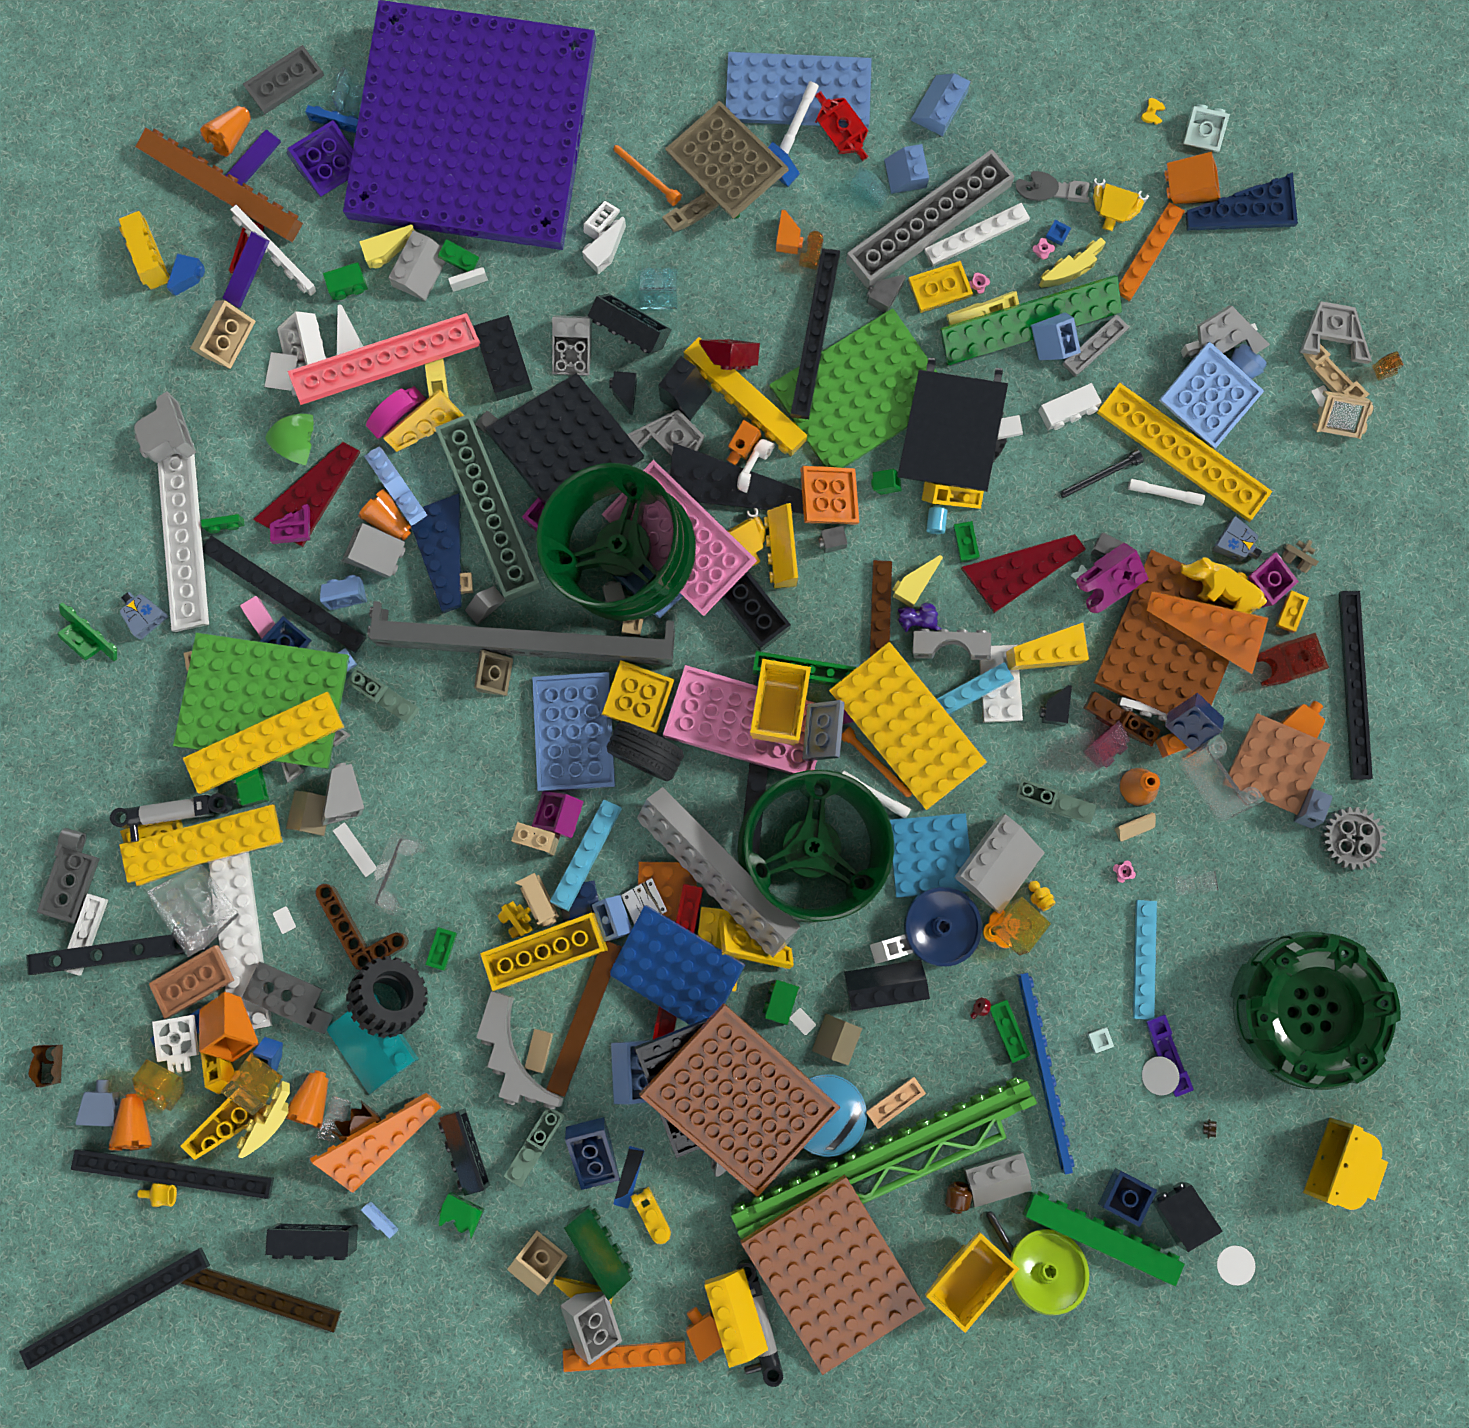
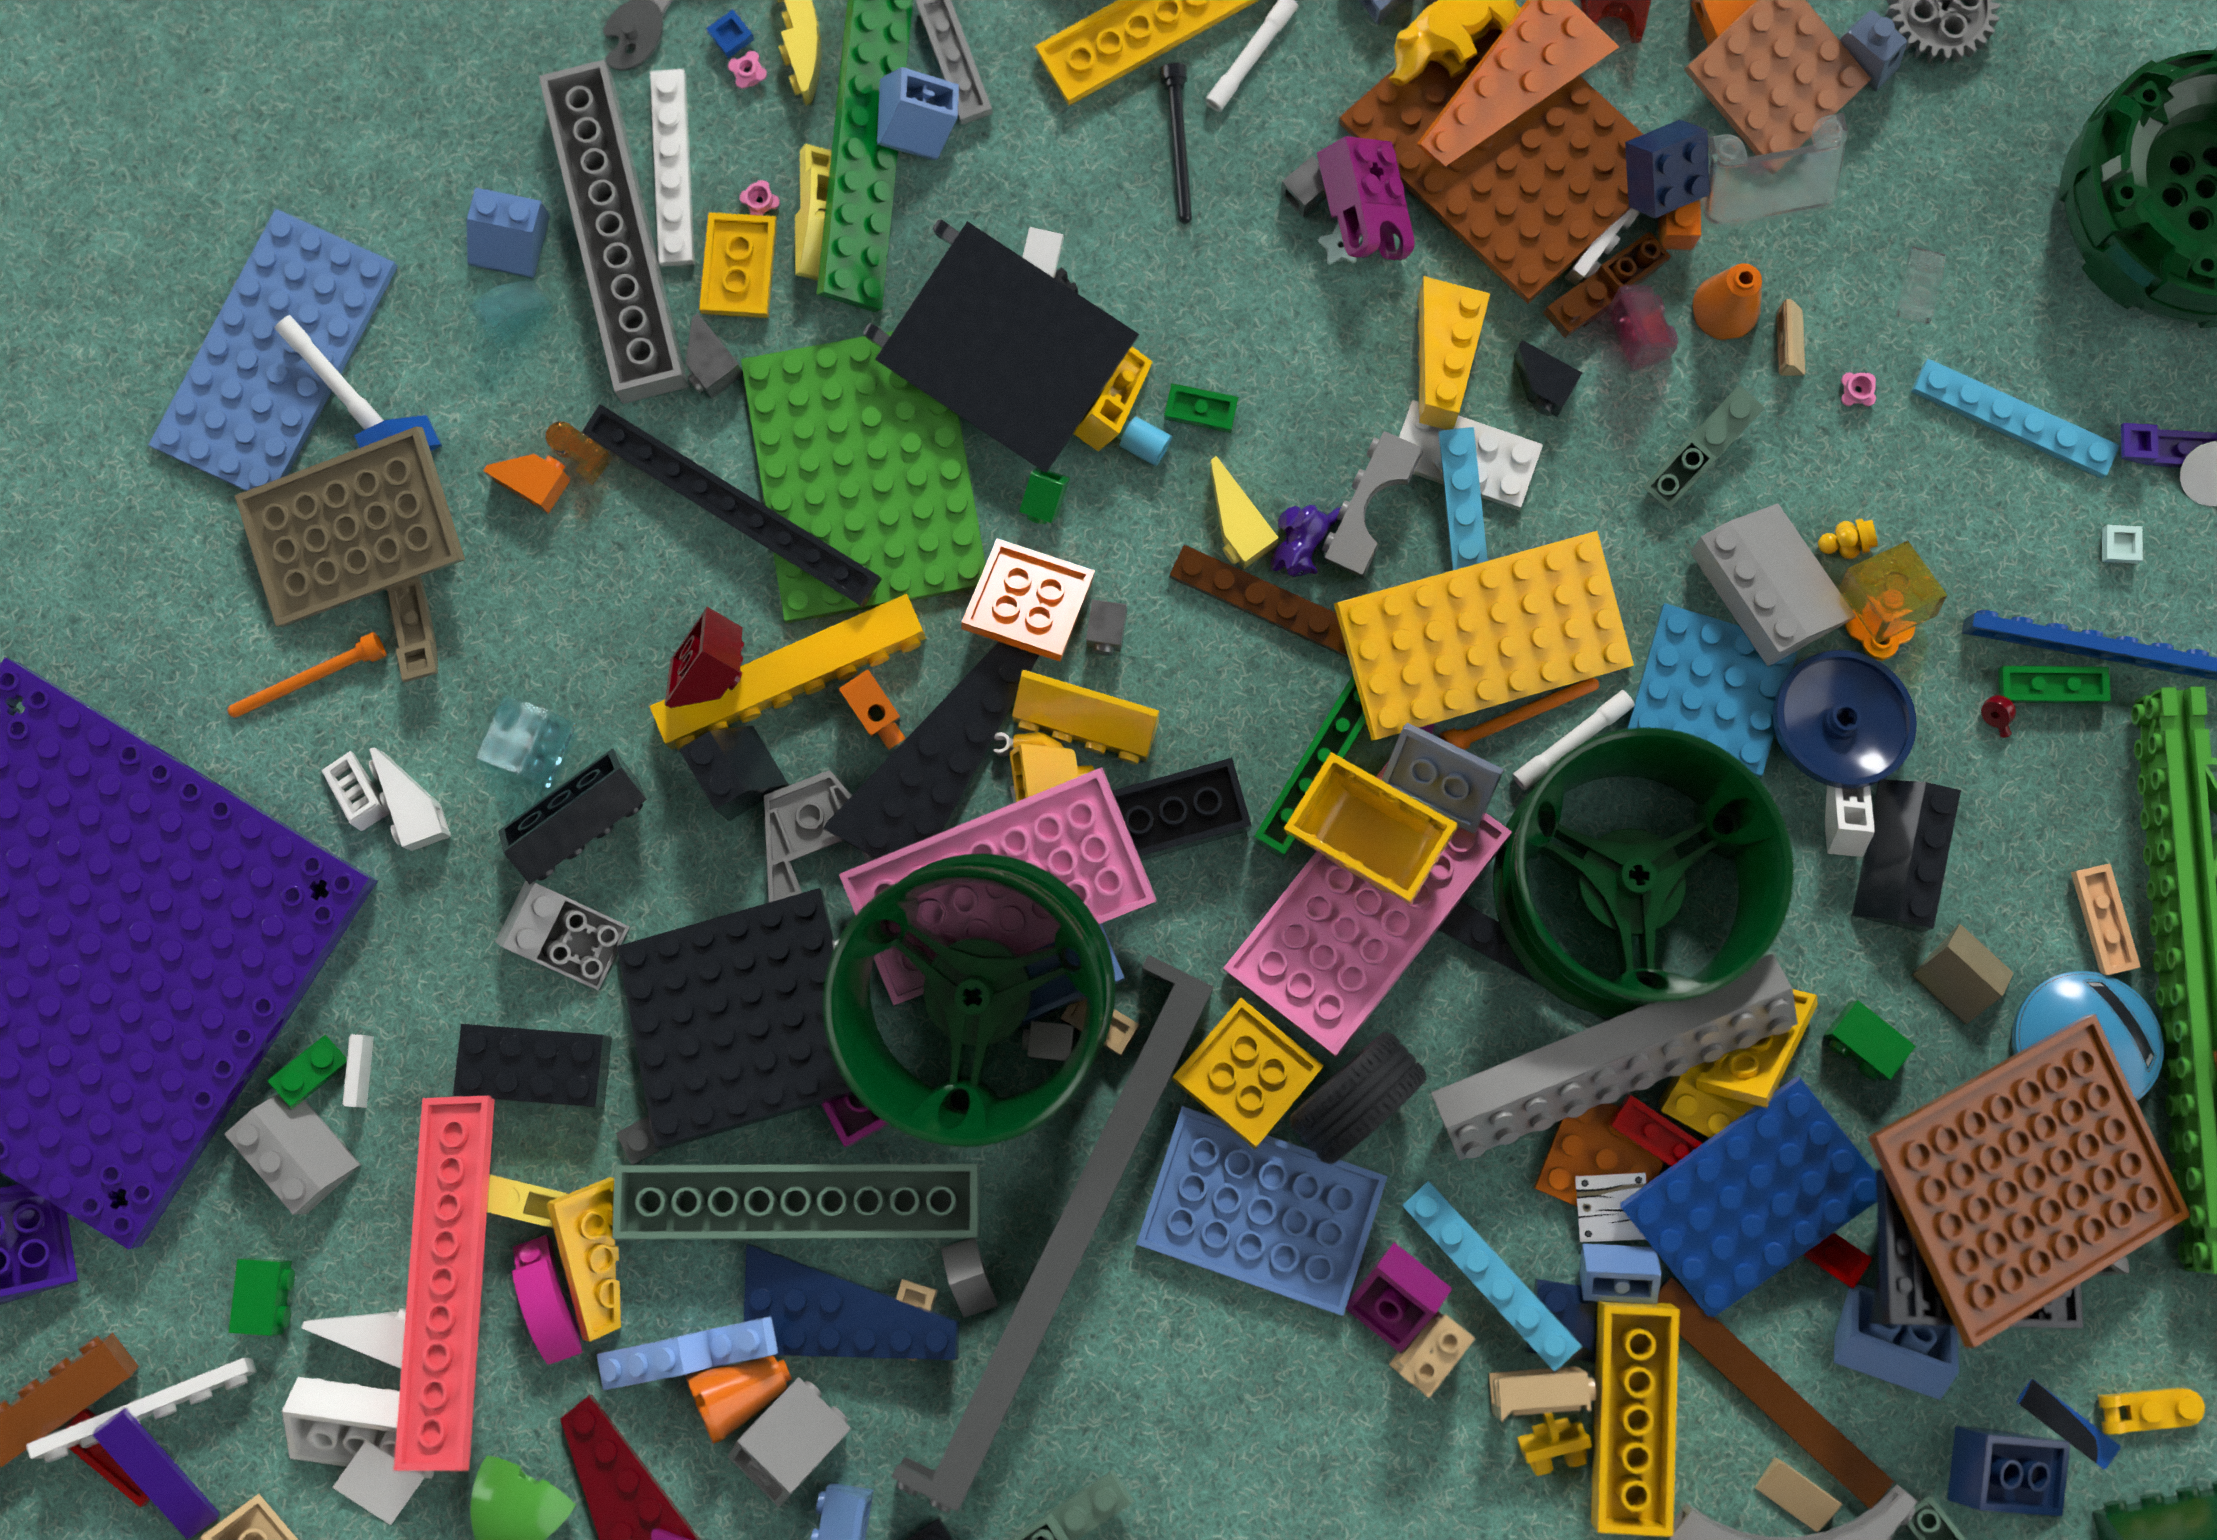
camera: 60 degrees left, 0 degrees up
light yellow slope [359,225,415,269] -> none
dark tan slope [474,650,513,696] -> none
black slope [609,371,637,415] -> none
white piece [737,439,775,493] -> none
white sticker [790,1008,816,1035] -> none
red plate [815,91,869,162] -> none
medium blue slope [911,73,971,137] -> none
dark red wing [961,534,1086,613] -> none
white brick [1038,383,1102,430] -> none

